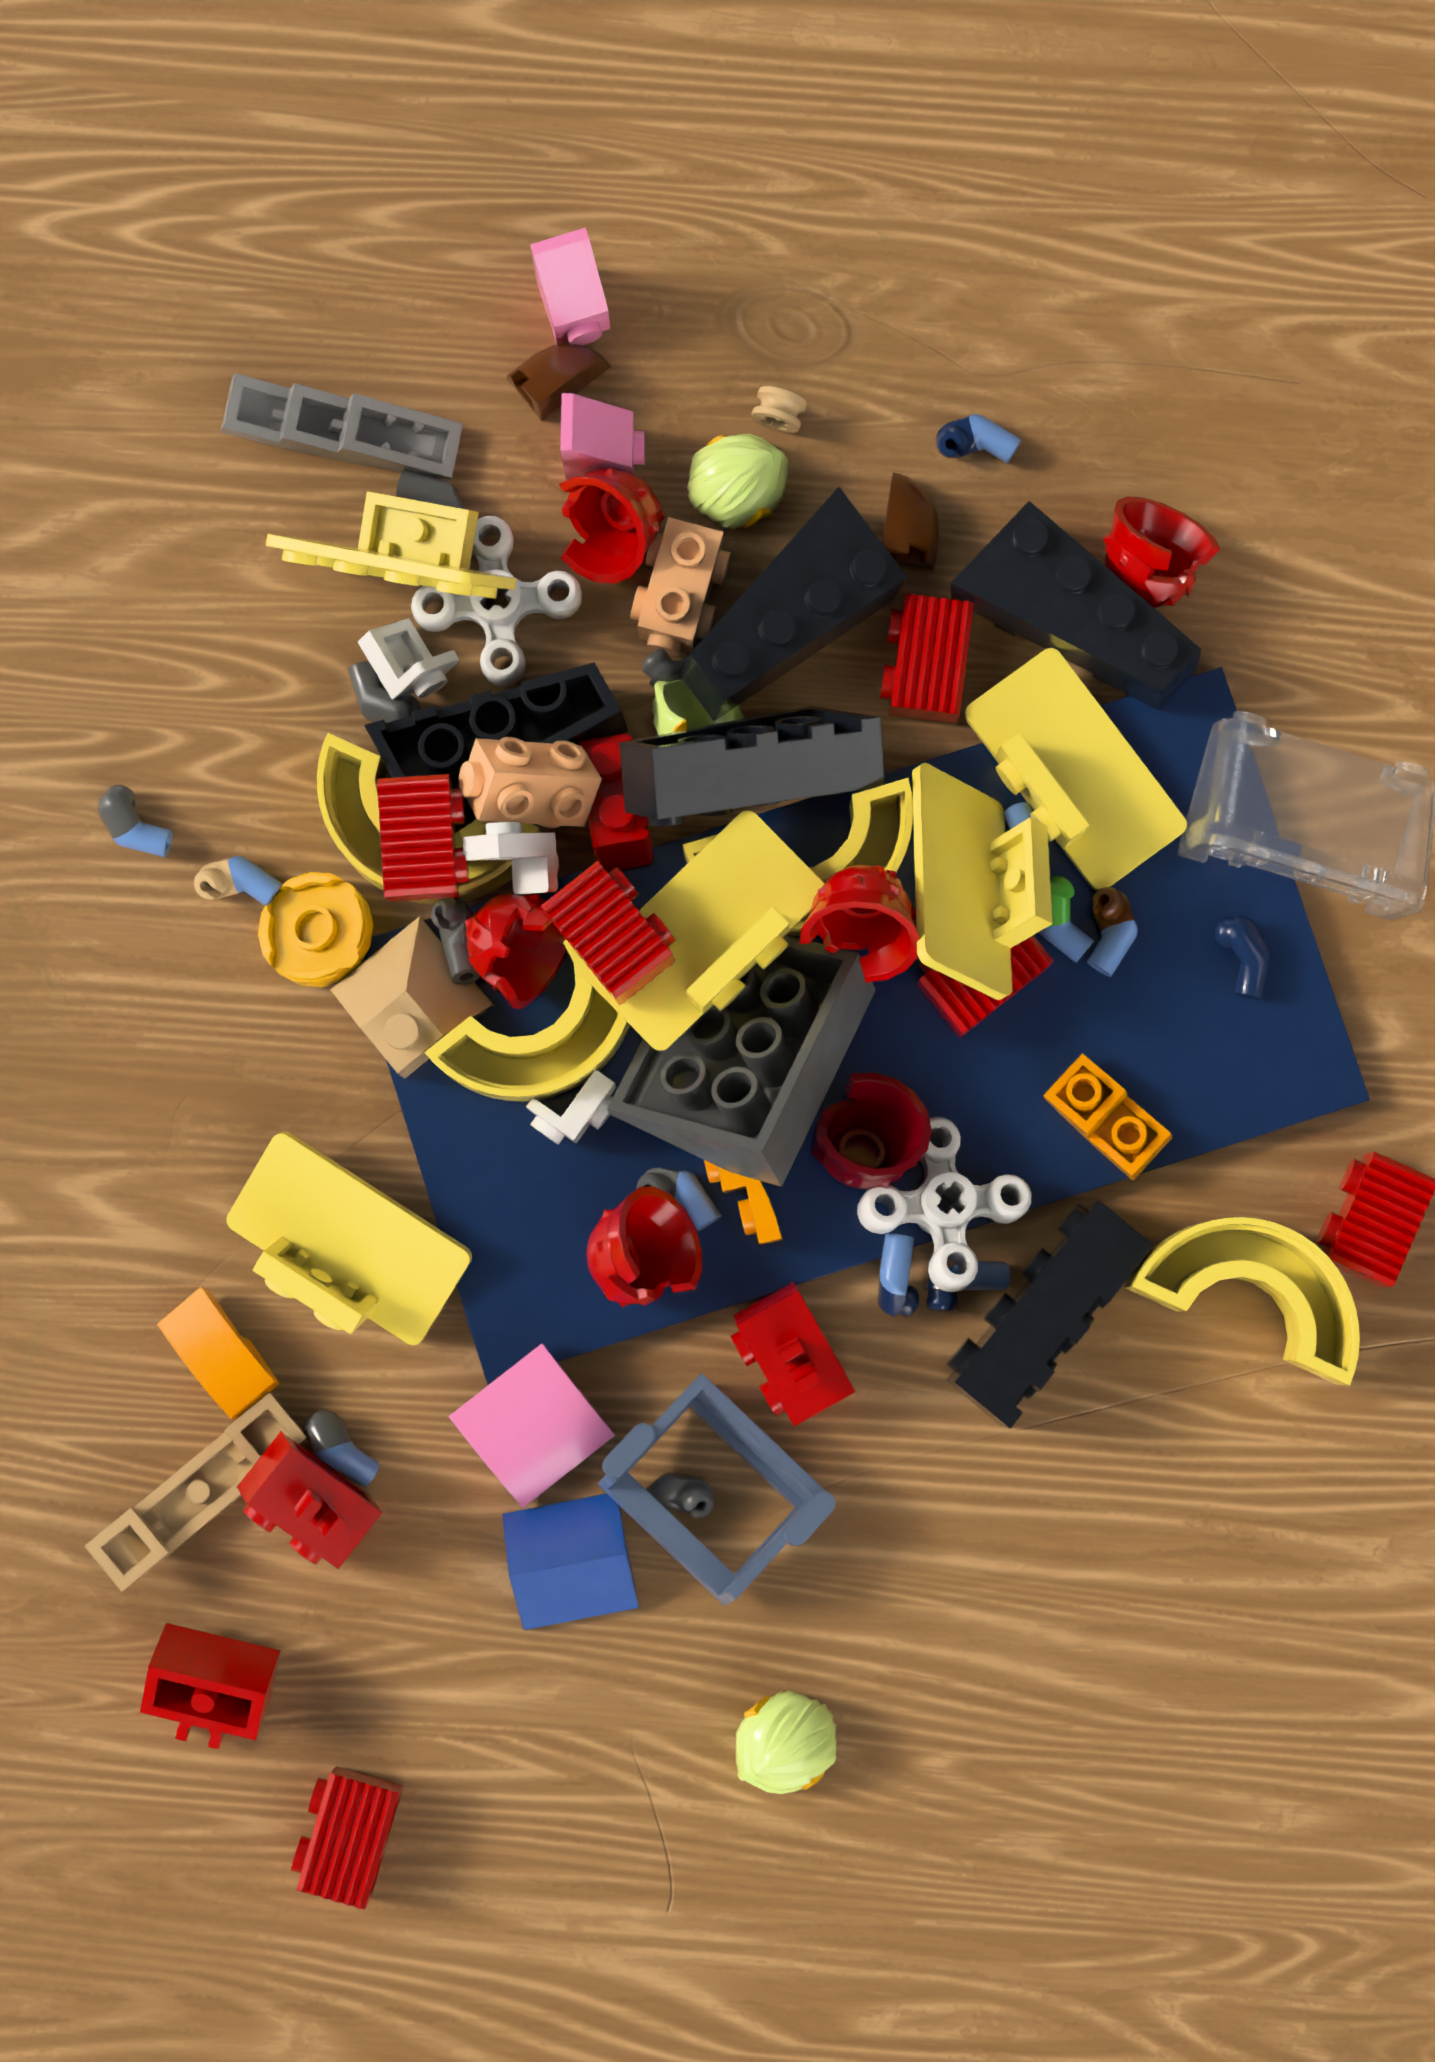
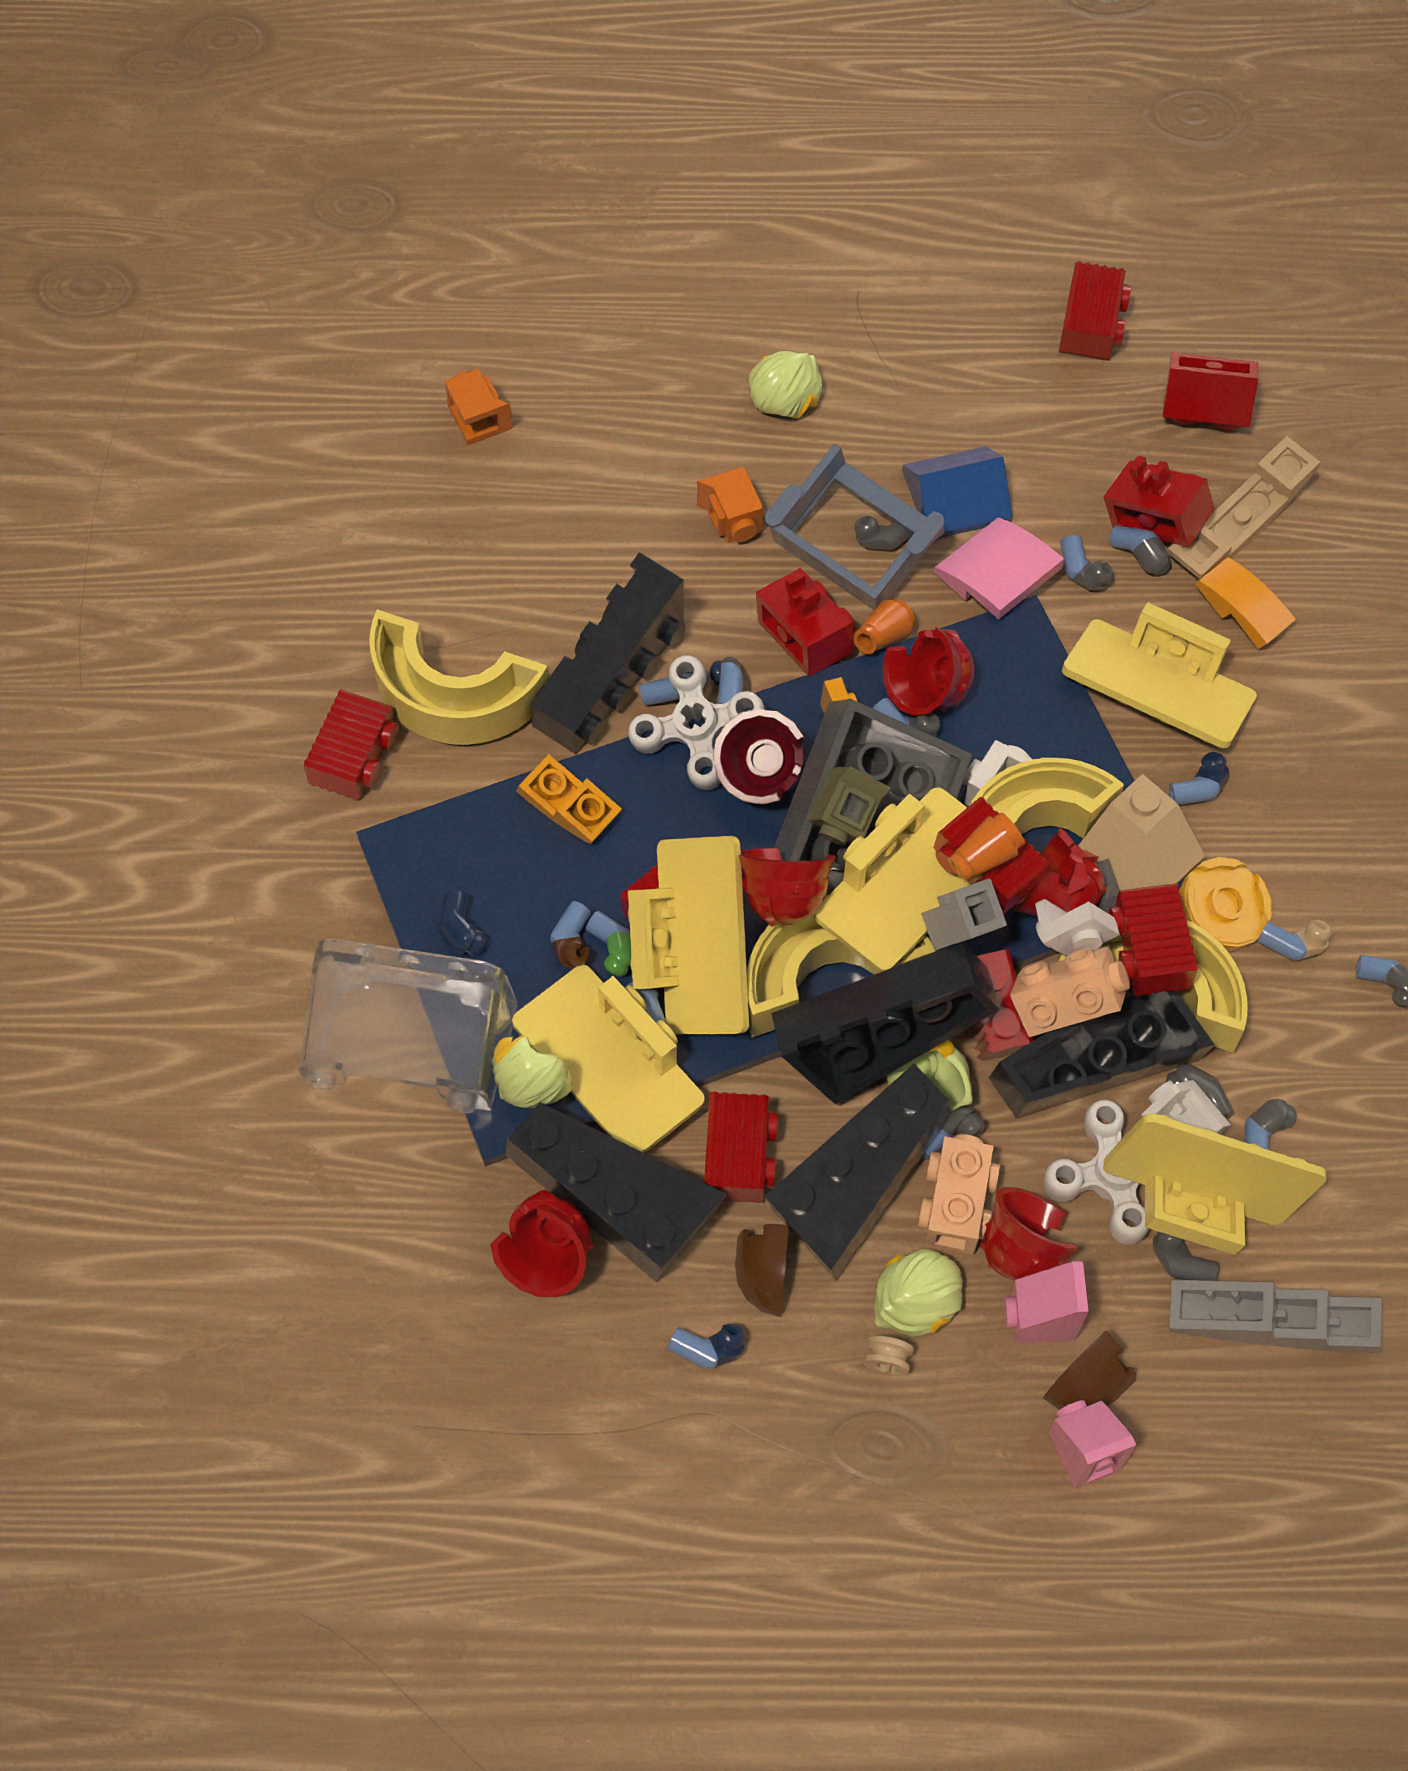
camera: 175 degrees right, 20 degrees down
none -> orange window [444,368,512,445]
none -> yellowish green hair [491,1035,571,1109]
none -> orange window [697,466,763,543]
none -> olive window [807,766,891,846]
none -> orange cone [854,599,915,654]
none -> light grey brick [921,878,1007,950]
none -> orange cone [948,813,1025,882]
none -> arm [1060,535,1113,591]
none -> arm [1169,752,1229,805]
none -> dark grey arm [1244,1099,1297,1150]

